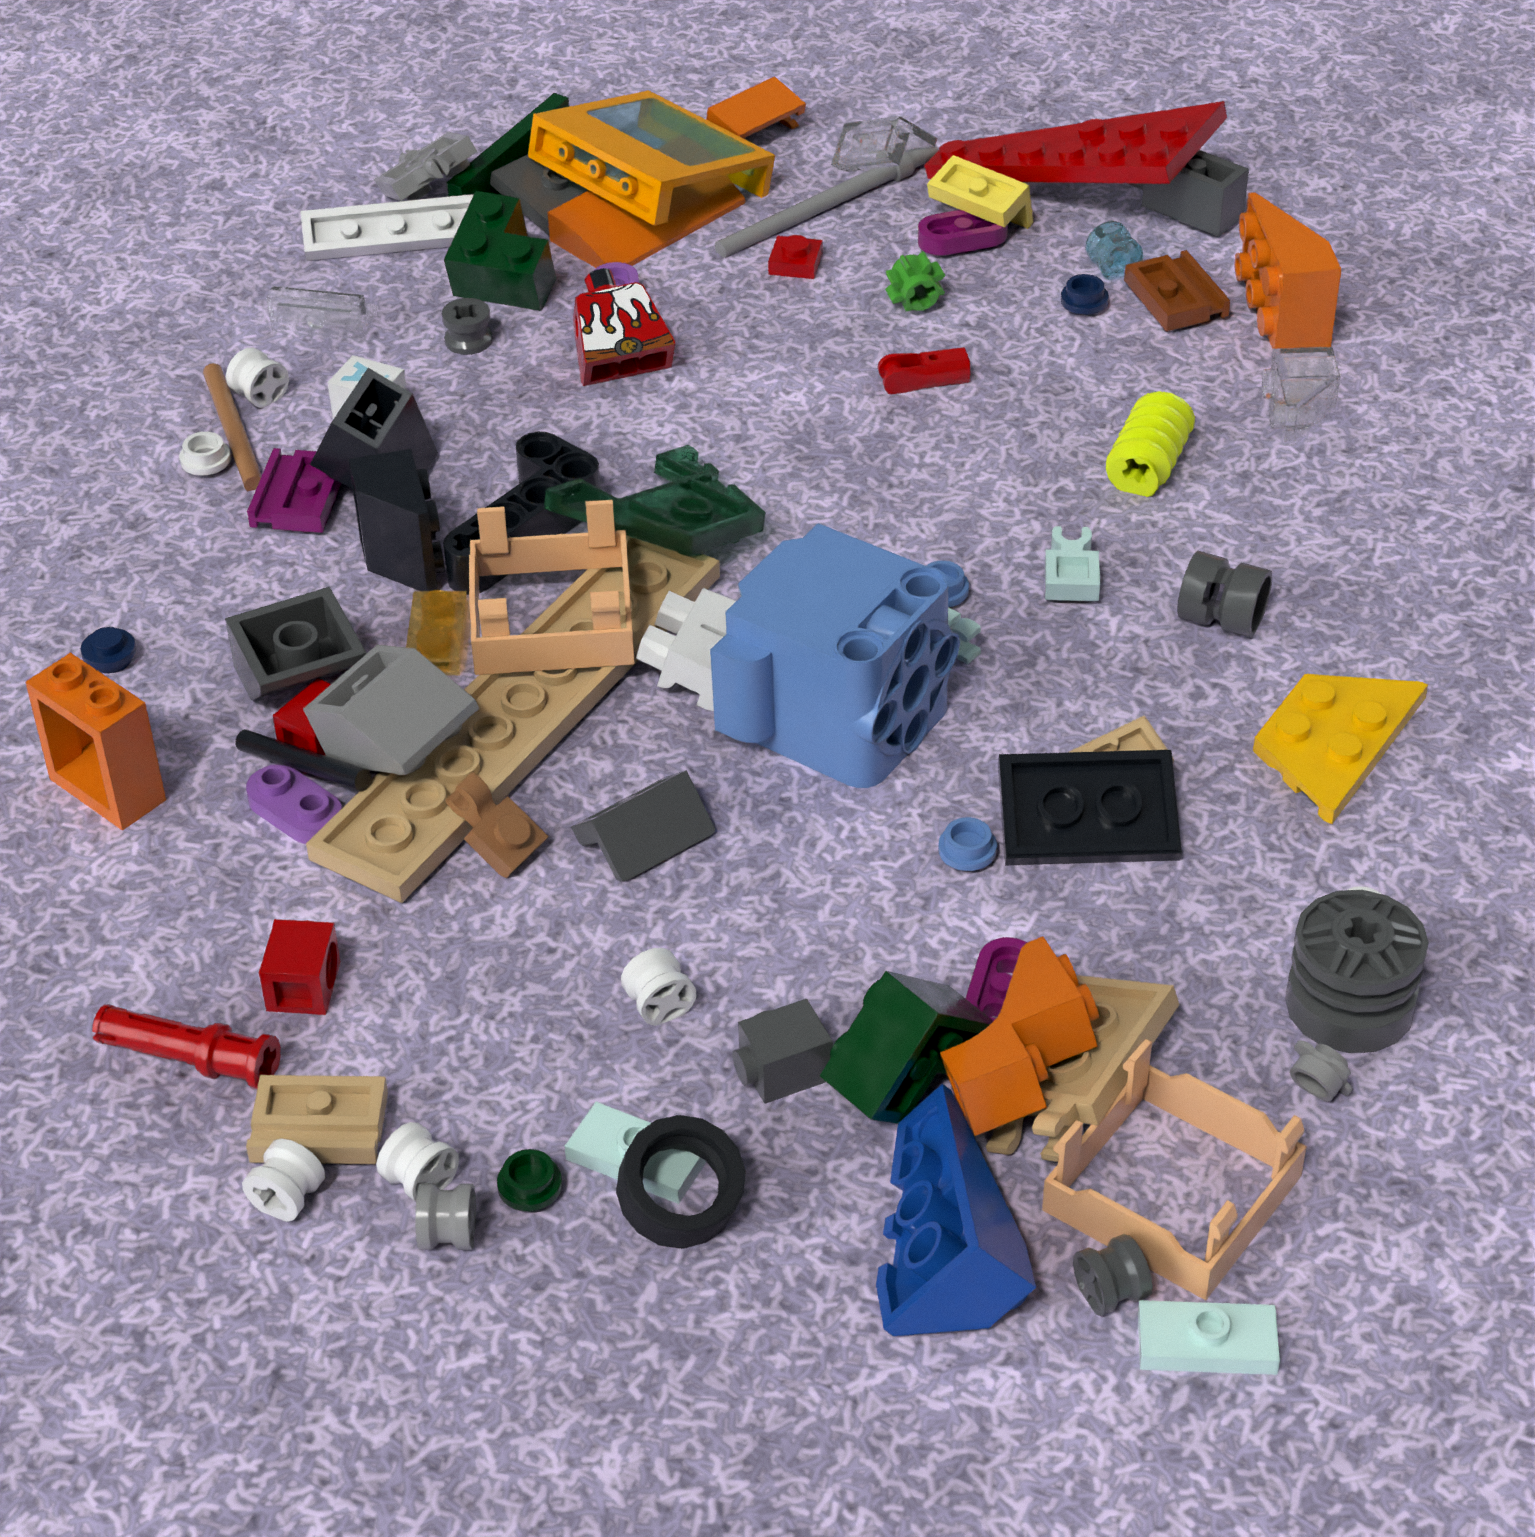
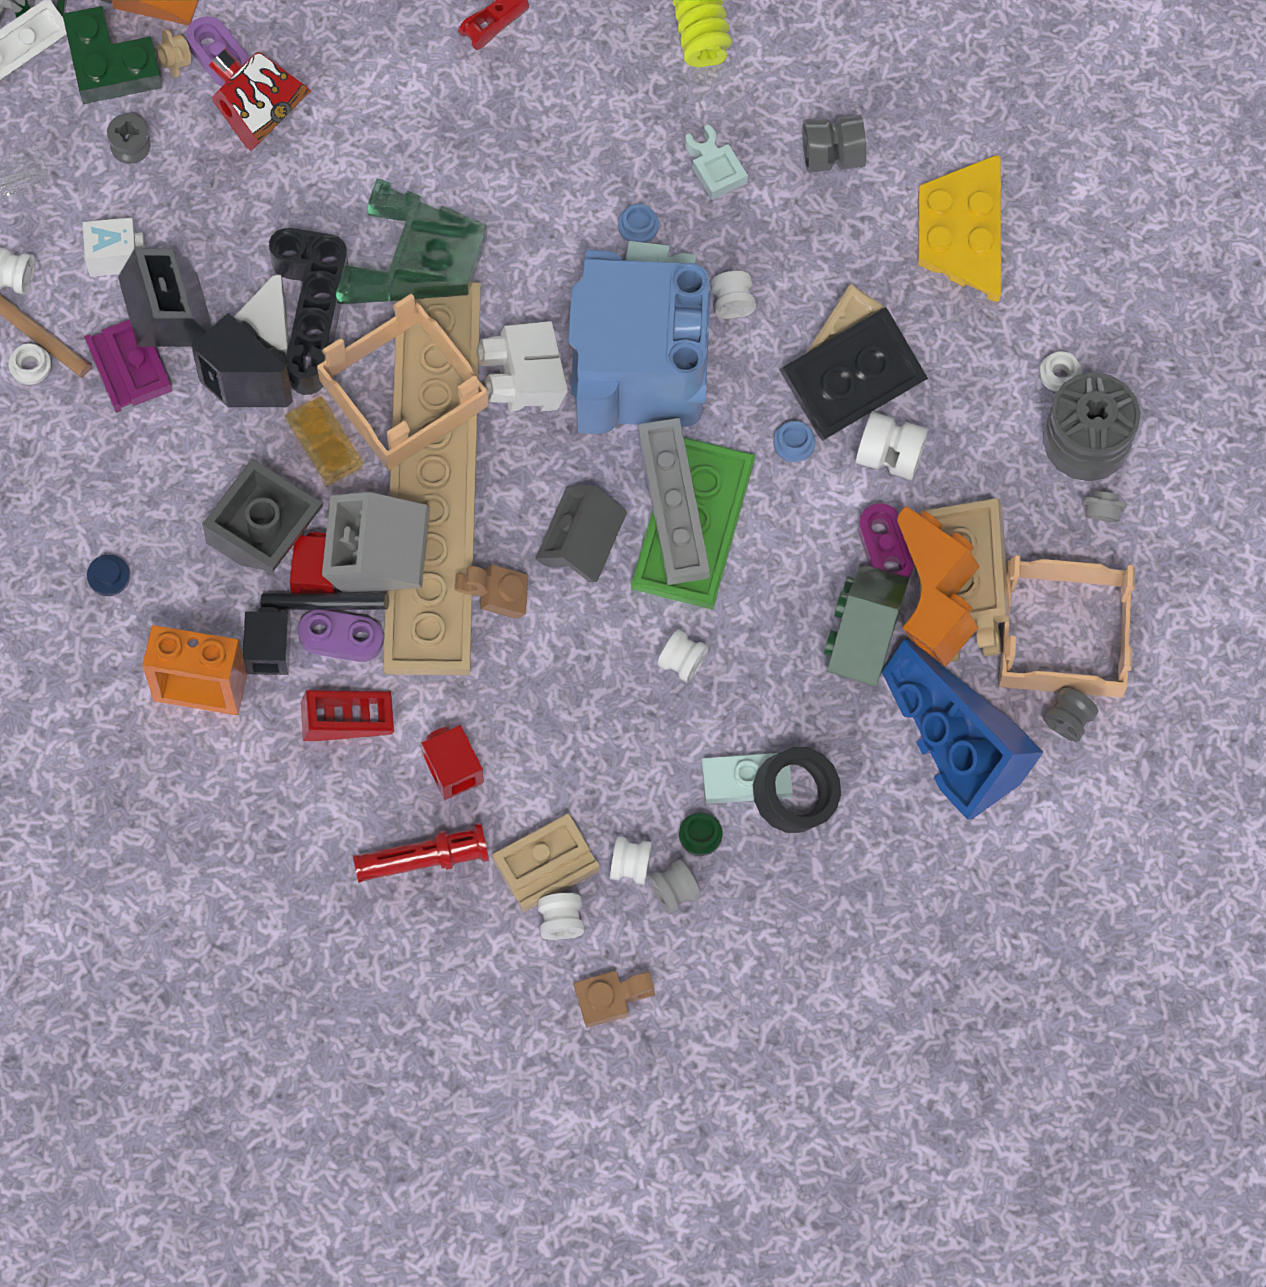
camera: 35 degrees left, 25 degrees up
dark grey brick [732,998,833,1104] -> none
light aqua plate [1138,1300,1280,1375] -> none
none -> tan plate [156,30,191,78]
none -> white slope [234,275,288,359]
none -> black brick [242,607,291,675]
none -> red slope [301,690,394,741]
none -> medium nougat plate [573,971,655,1028]
none -> bright green tile [631,437,756,610]
none -> light grey plate [638,418,710,585]
none -> white wheel [711,271,756,319]
none -> white wheel [856,411,928,481]

